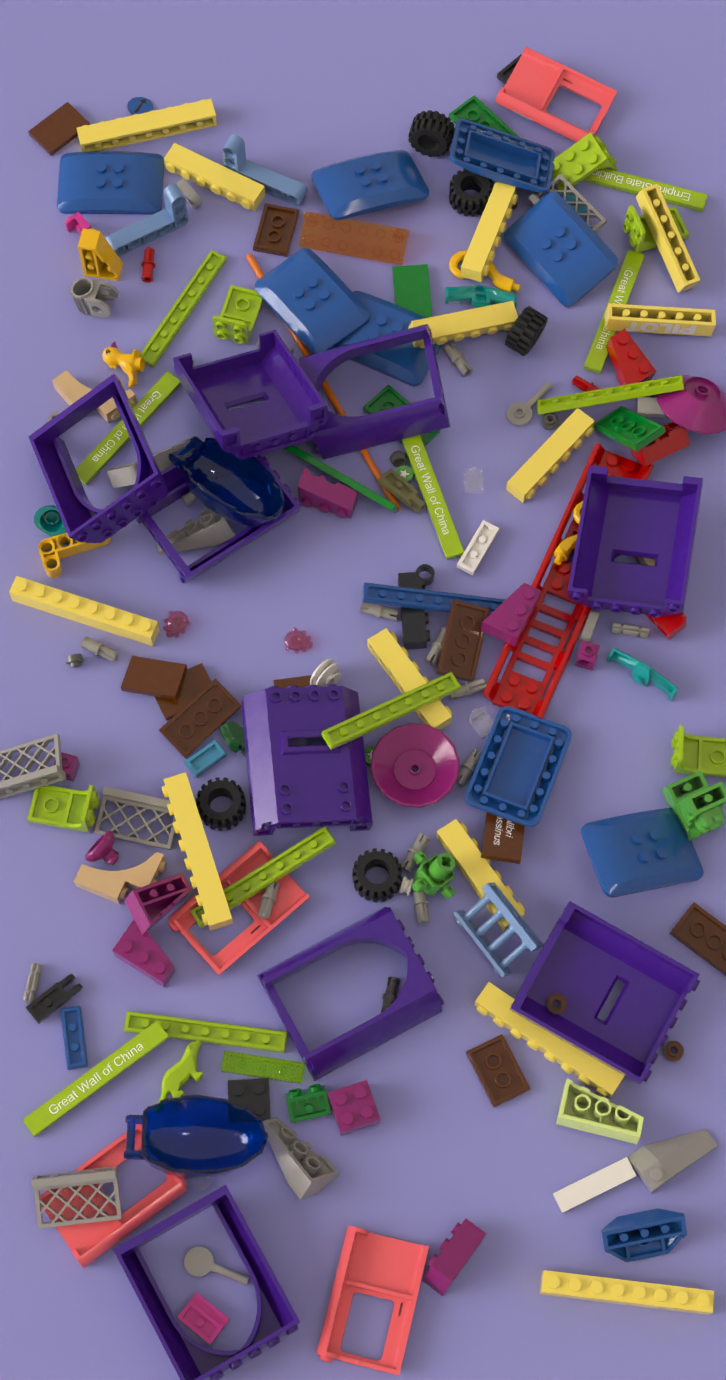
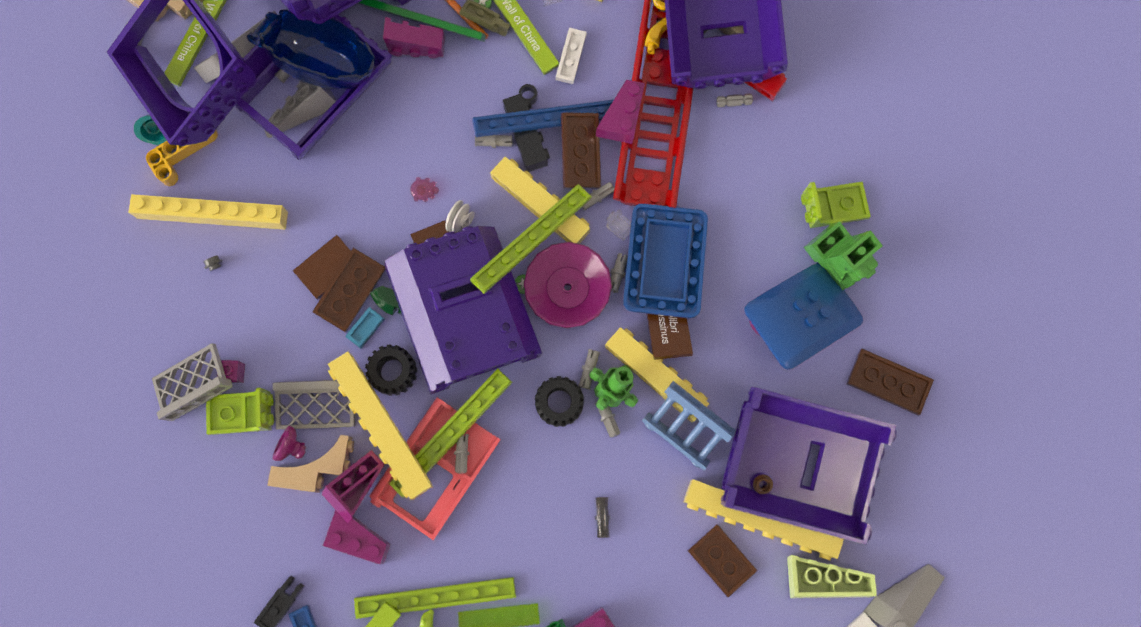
camera: 15 degrees left, 10 degrees up
light grey axle [23,963,42,1003] -> none
light grey axle [81,636,118,662] -> none
reddish brown tile [121,656,187,700] -> none
clear pink piece [163,611,190,637] -> none
dark purple panel [257,907,444,1081] -> none
white bush [399,876,414,896] -> none
light grey pin [425,627,446,666] -> none
magenta brick [575,641,600,671] -> none
light grey beam [580,609,600,642] -> none
teal plate [607,648,678,701] -> none
reddish brown plate [663,1041,684,1062] -> none

